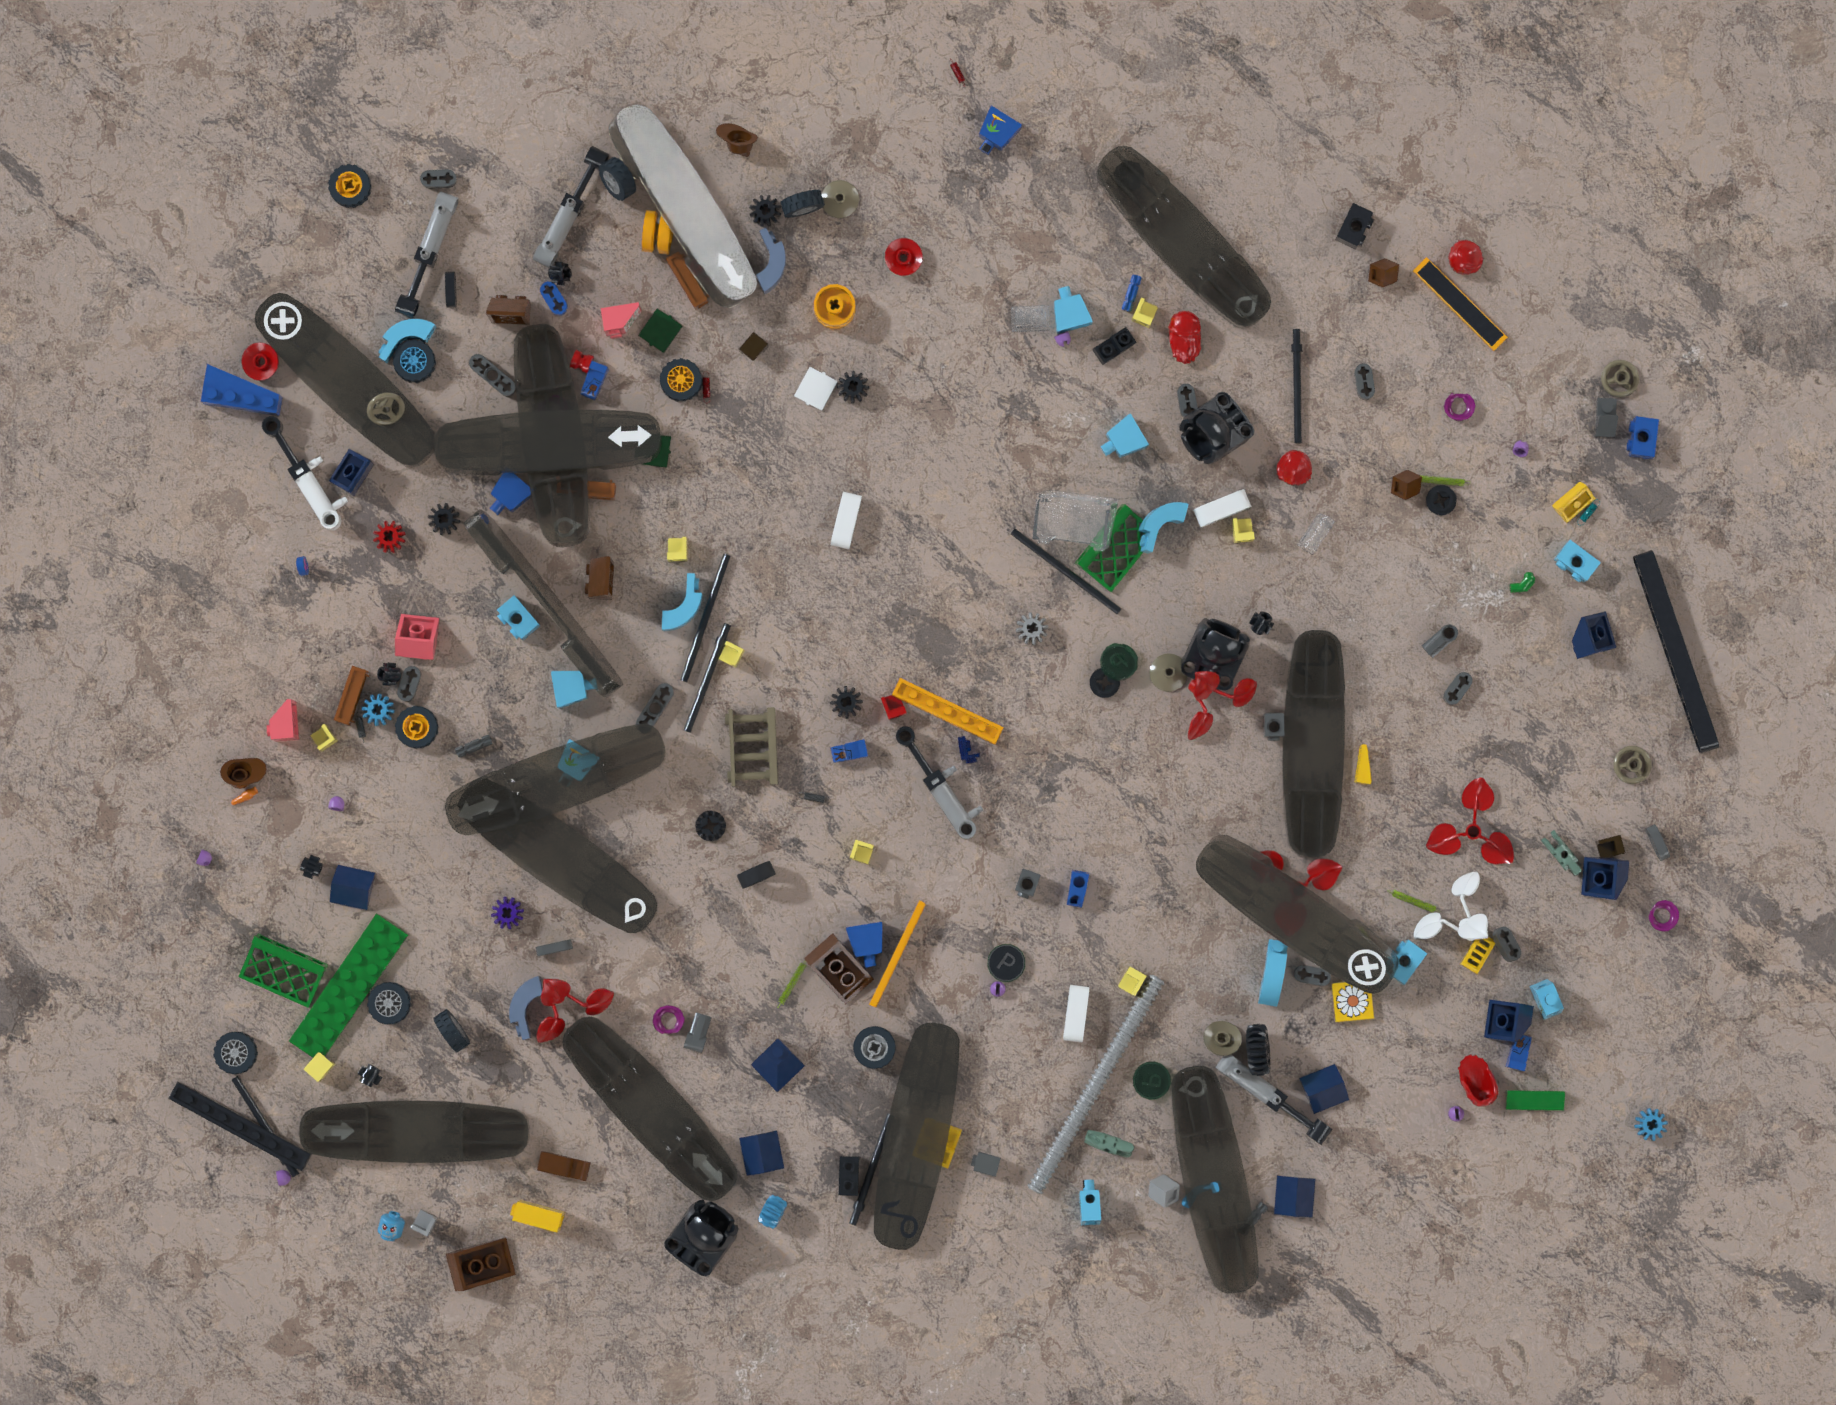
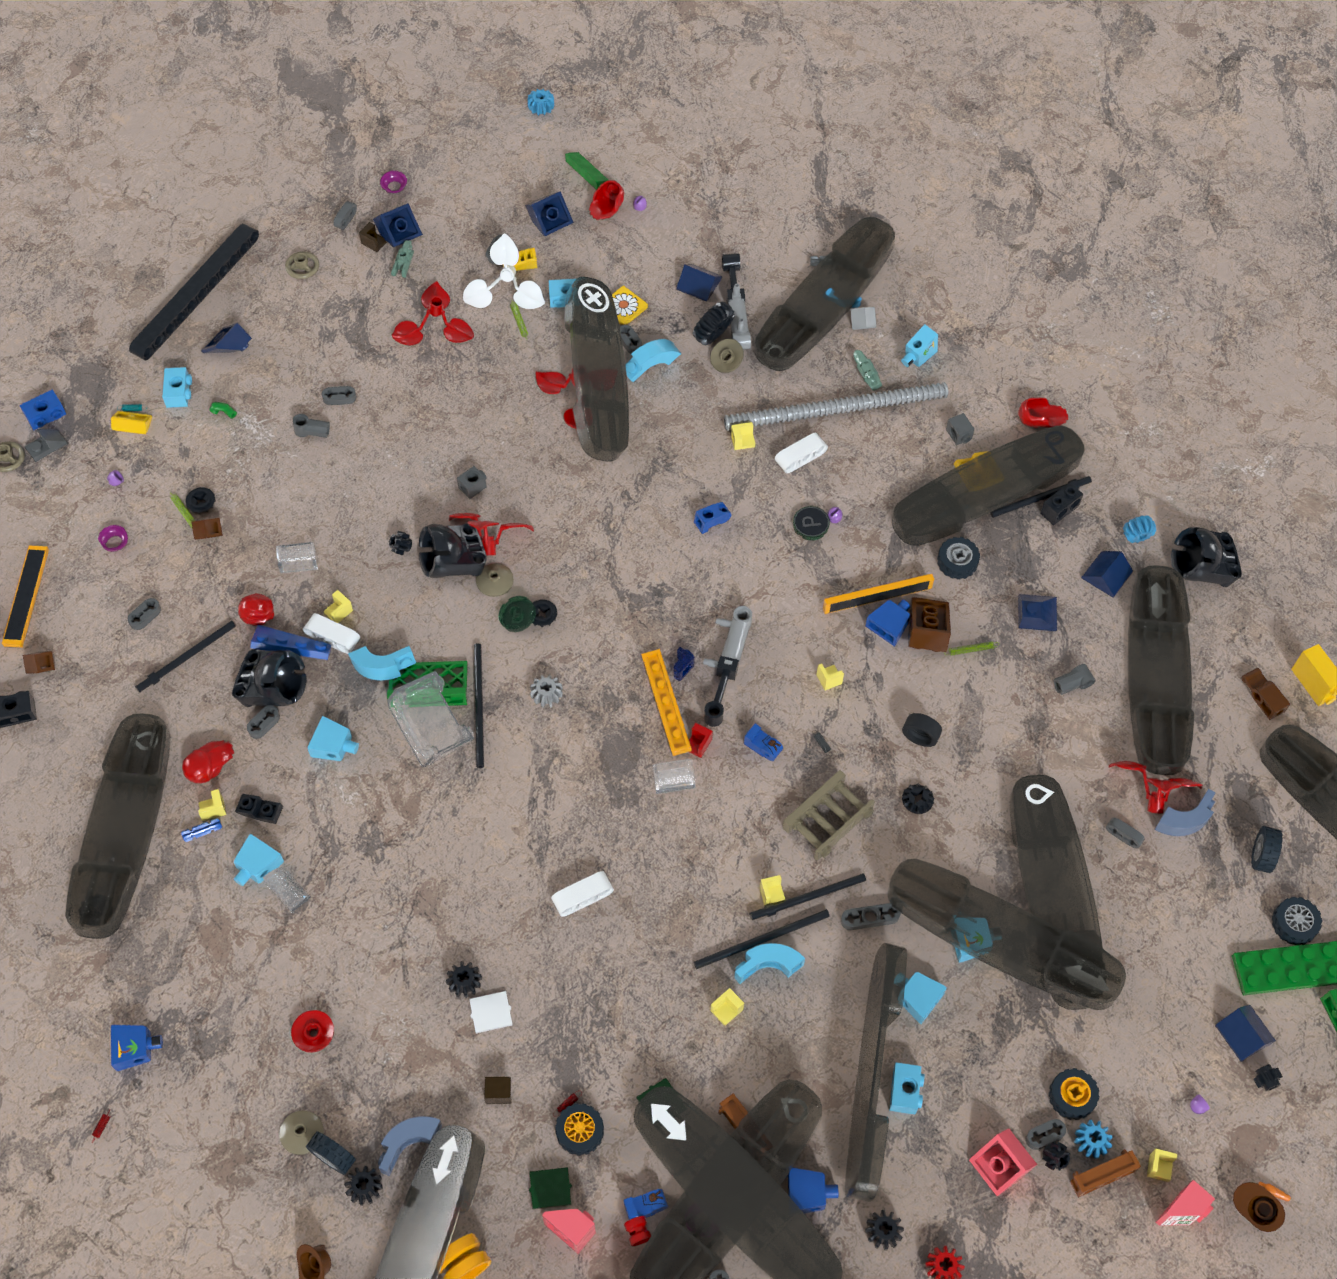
camera: 130 degrees left, 25 degrees down
dark grey piece [355,712,366,743] -> none
dark grey axle [455,735,492,758] -> none
dark purple gear [491,897,524,929] -> none
reddish brown slope [585,556,614,600] -> none
magenta piece [652,1005,685,1034] -> none
dark orange container [666,251,710,310] -> none
light orange wheel [814,284,856,329] -> none
black gear [830,686,863,719] -> none
dark grey brick [1015,868,1041,899] -> none
medium lavender hinge [1054,331,1071,347] -> none
clear green tile [1132,1061,1171,1100] -> none
dark blue slope [1274,1175,1316,1217] -> none
clear smoke piece [1282,630,1345,858] -> none
yellow slope [1354,744,1372,785] -> none
blue leg [1505,1035,1532,1071] -> none
medium azure torso [1529,979,1564,1020] -> none
none -> blue wing [250,625,331,660]
none -> clear brick [652,759,695,794]
none -> red hair [1018,397,1068,428]

